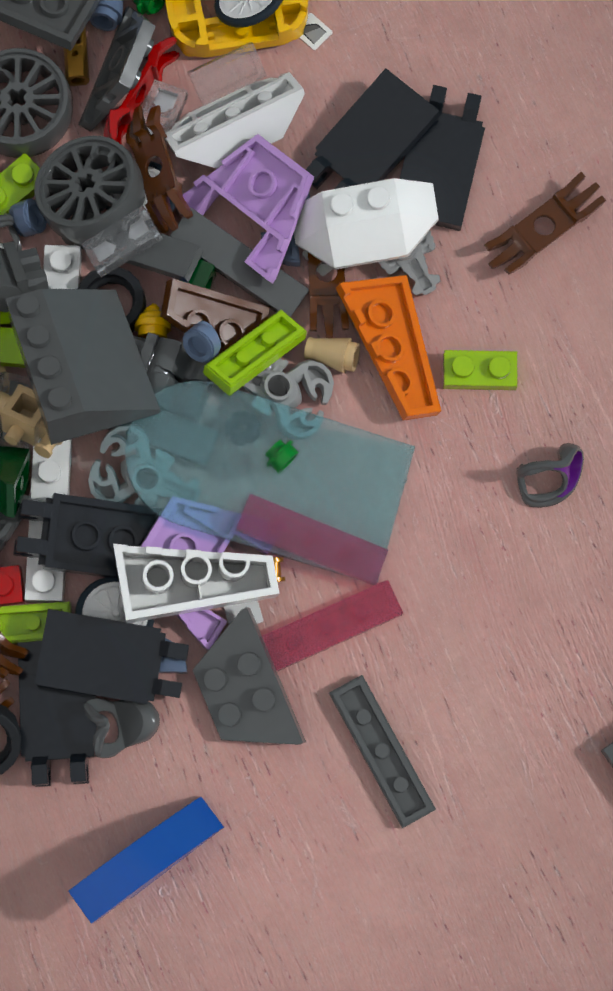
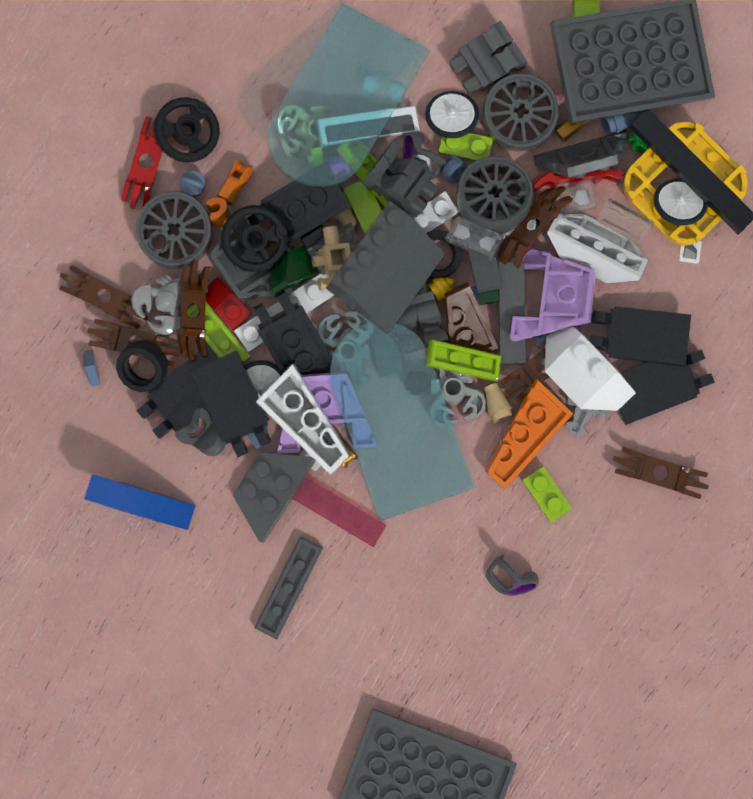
camera: 55 degrees right, 10 degrees up
sand blue tile [182,321,221,363] -> none
clear pink tile [235,494,388,586] -> none
green plate [265,439,299,474] -> none

